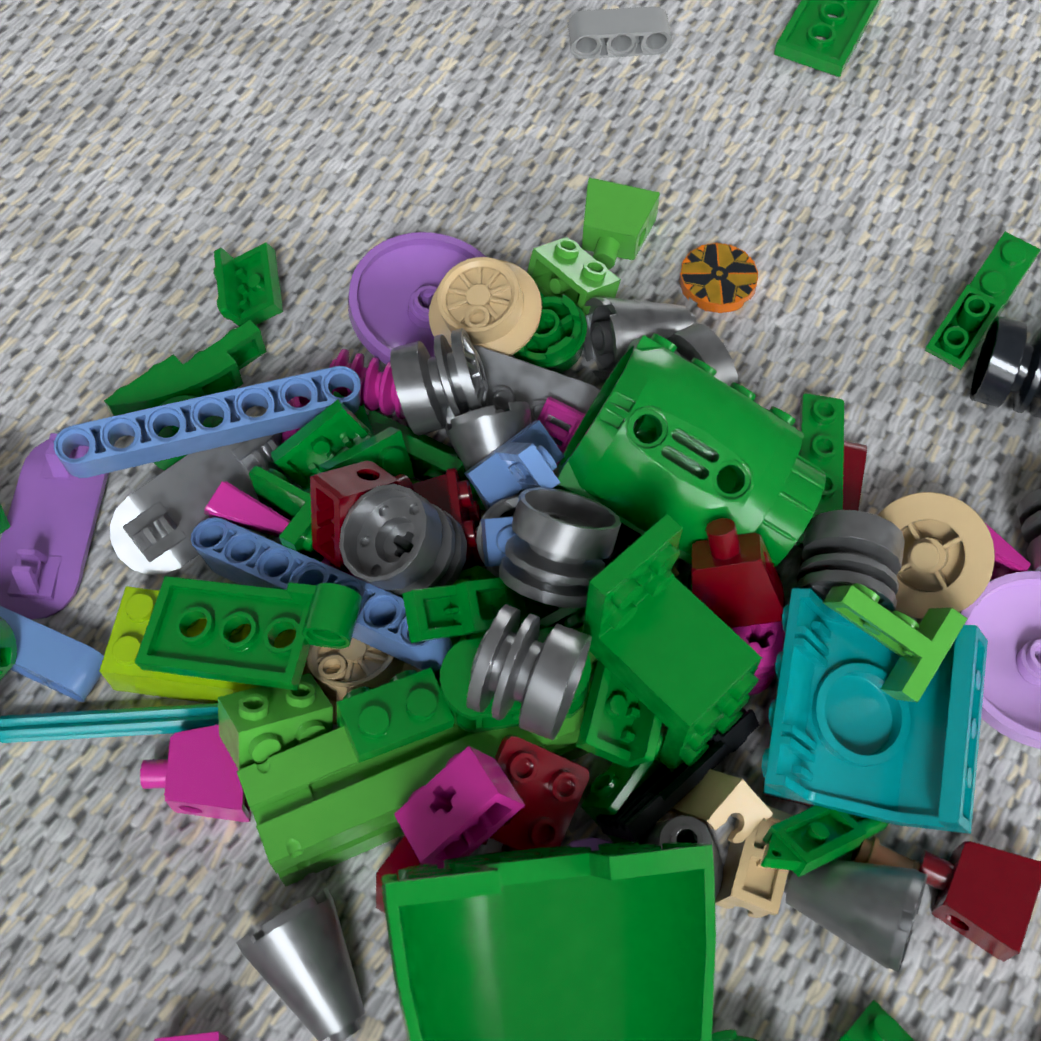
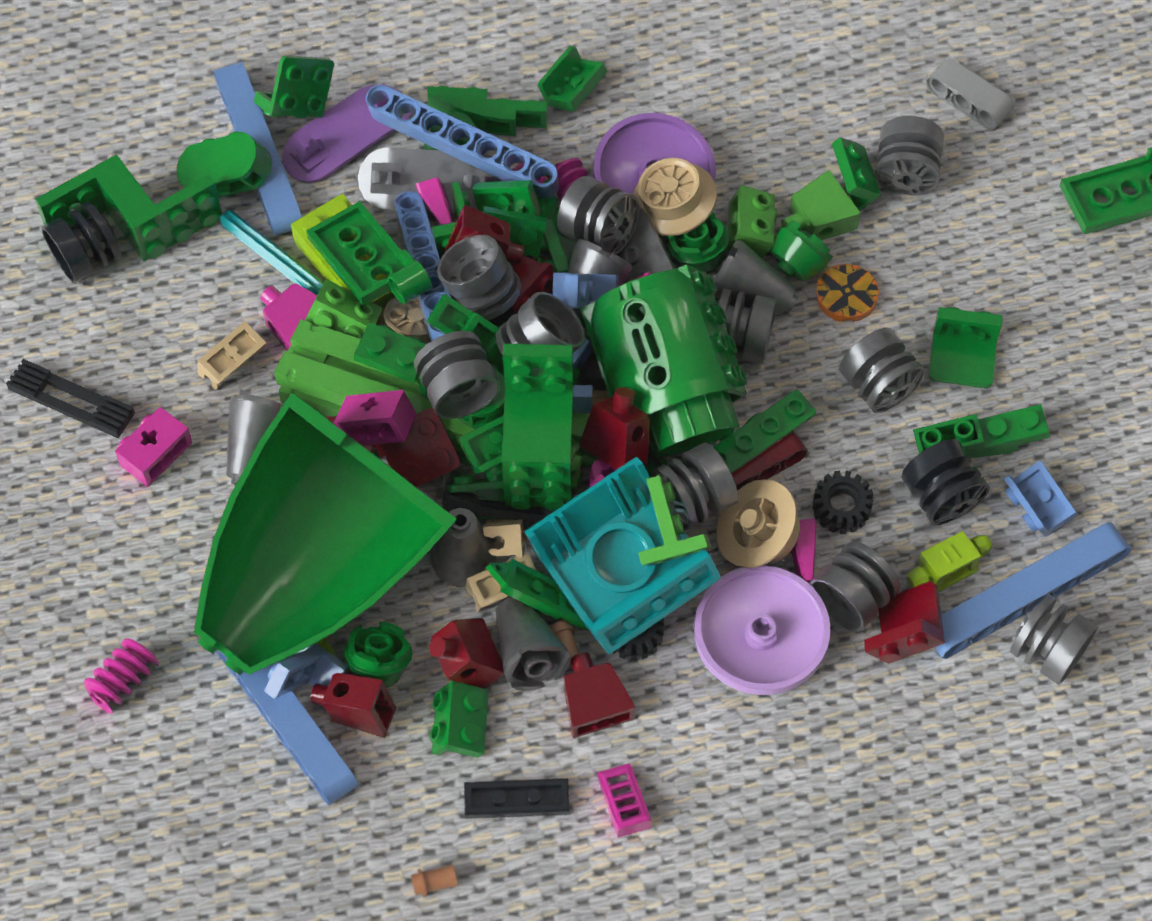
camera: 45 degrees right, 0 degrees up
none -> tan hinge [197,321,267,390]
none -> dark red torso [429,618,504,689]
none -> green cone [771,220,834,282]
none -> black tyre [812,470,874,534]
none -> green bracket [832,137,881,211]
none -> flat silver wheel [839,328,926,413]
none -> flat silver wheel [875,115,944,196]
none -> green bracket [929,307,1002,389]

